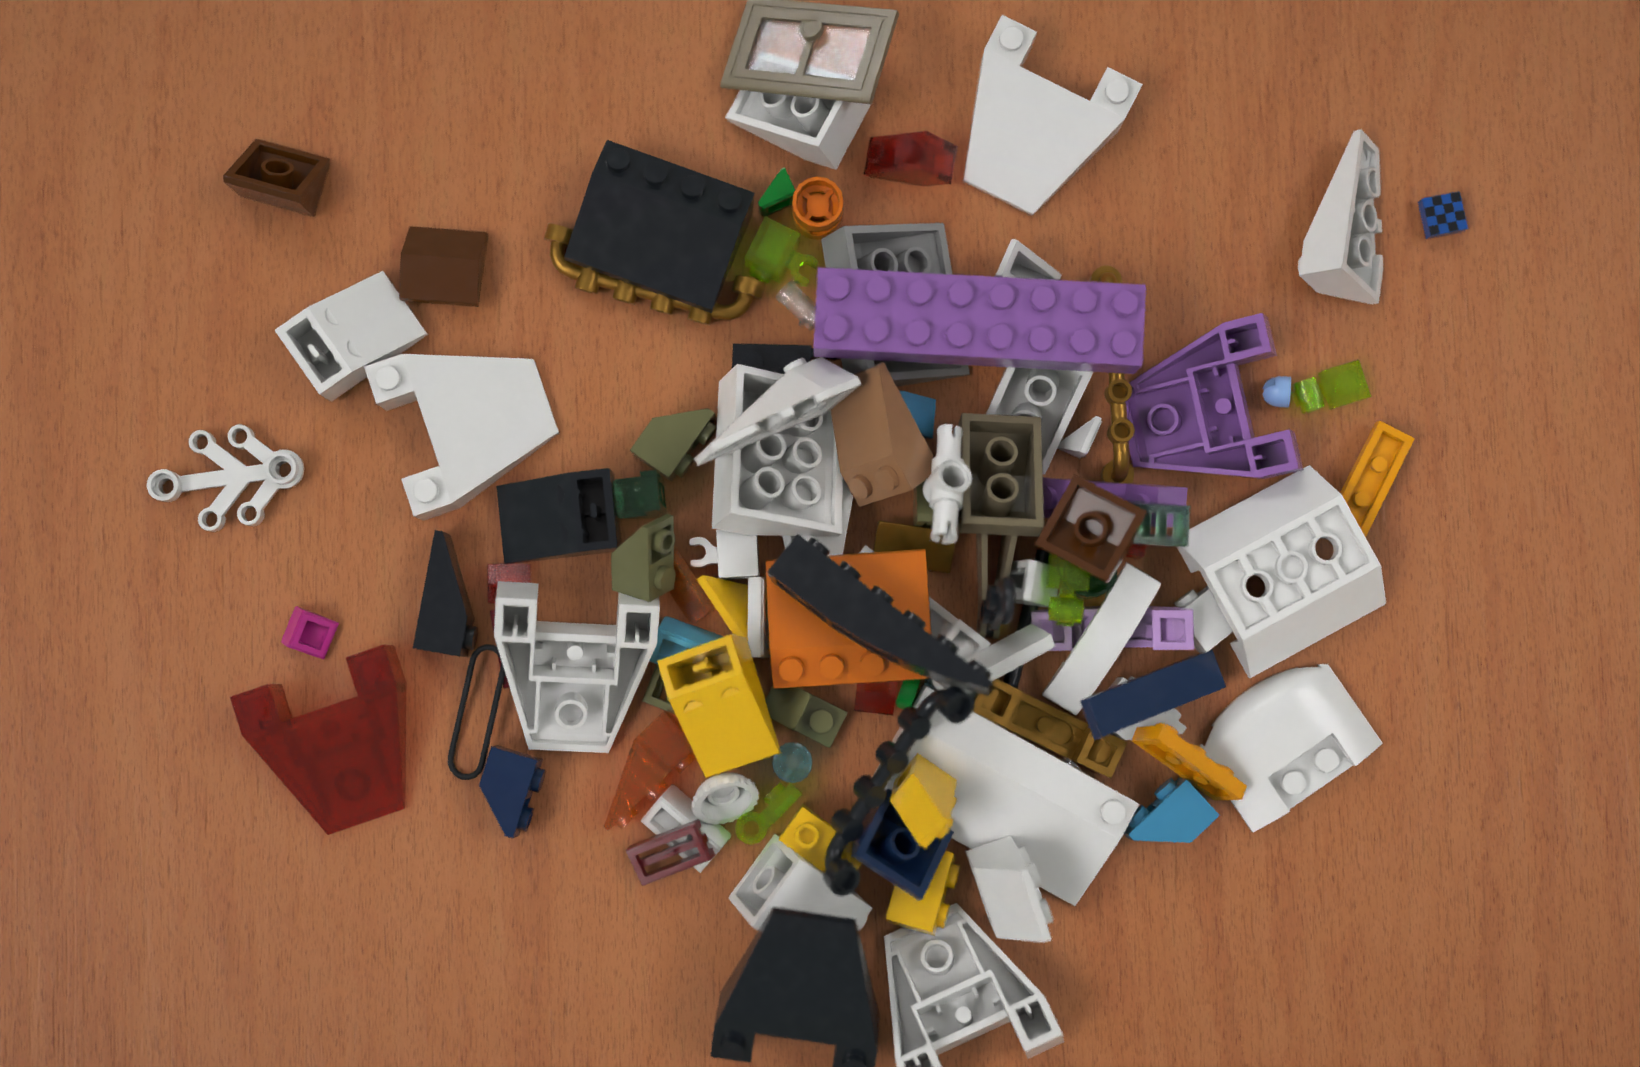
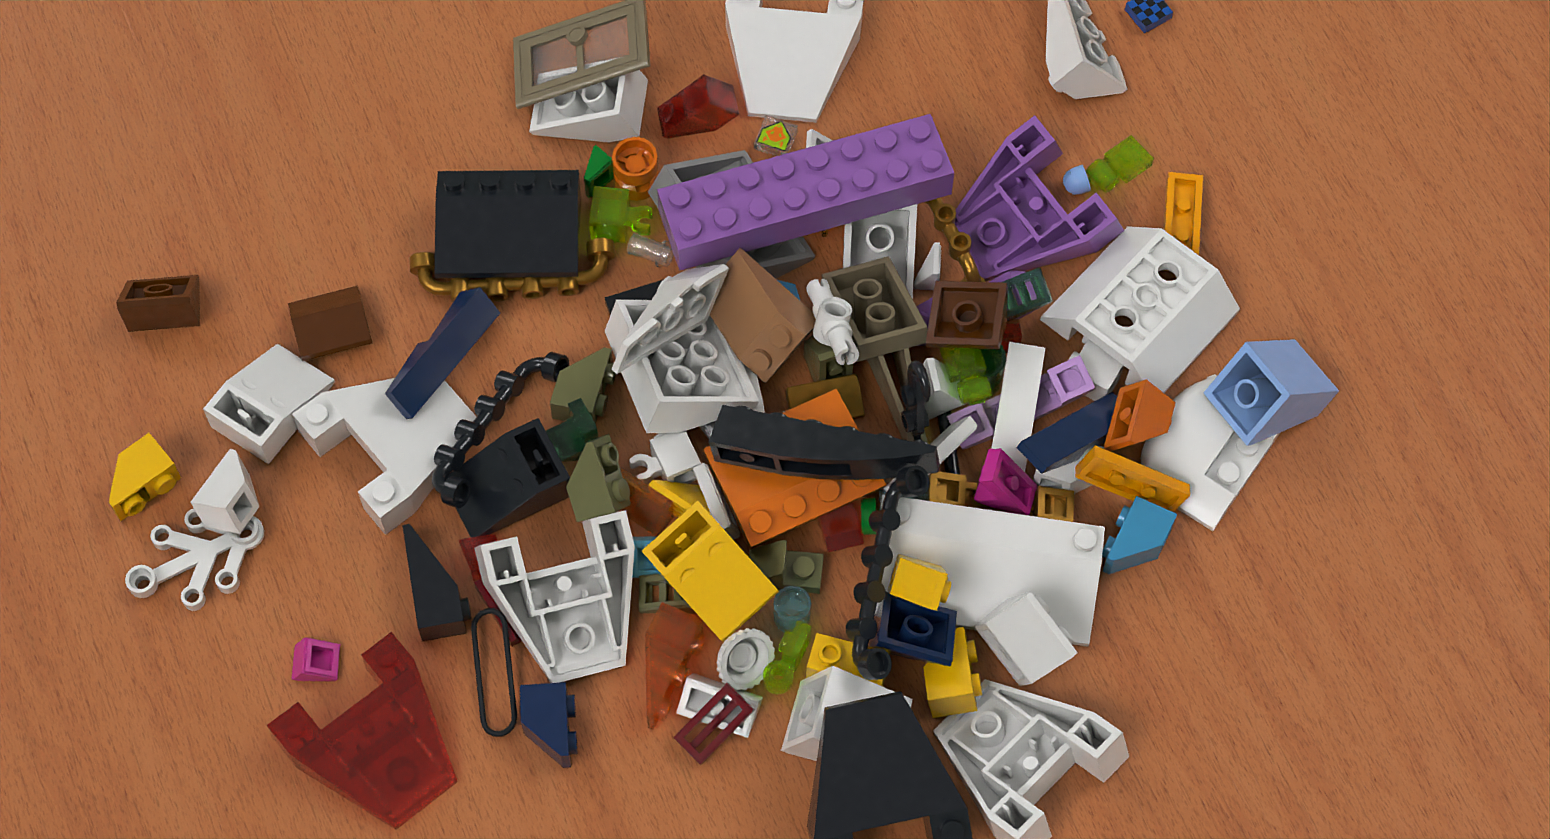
camera: 20 degrees left, 20 degrees down
none -> yellow slope [109,433,181,521]
none -> white slope [190,449,260,534]
none -> dark blue slope [385,287,500,419]
none -> black bar [432,352,570,509]
none -> tile [754,115,798,156]
none -> dark pink slope [974,448,1037,516]
none -> orange slope [1104,379,1176,452]
none -> light blue slope [1204,339,1339,446]

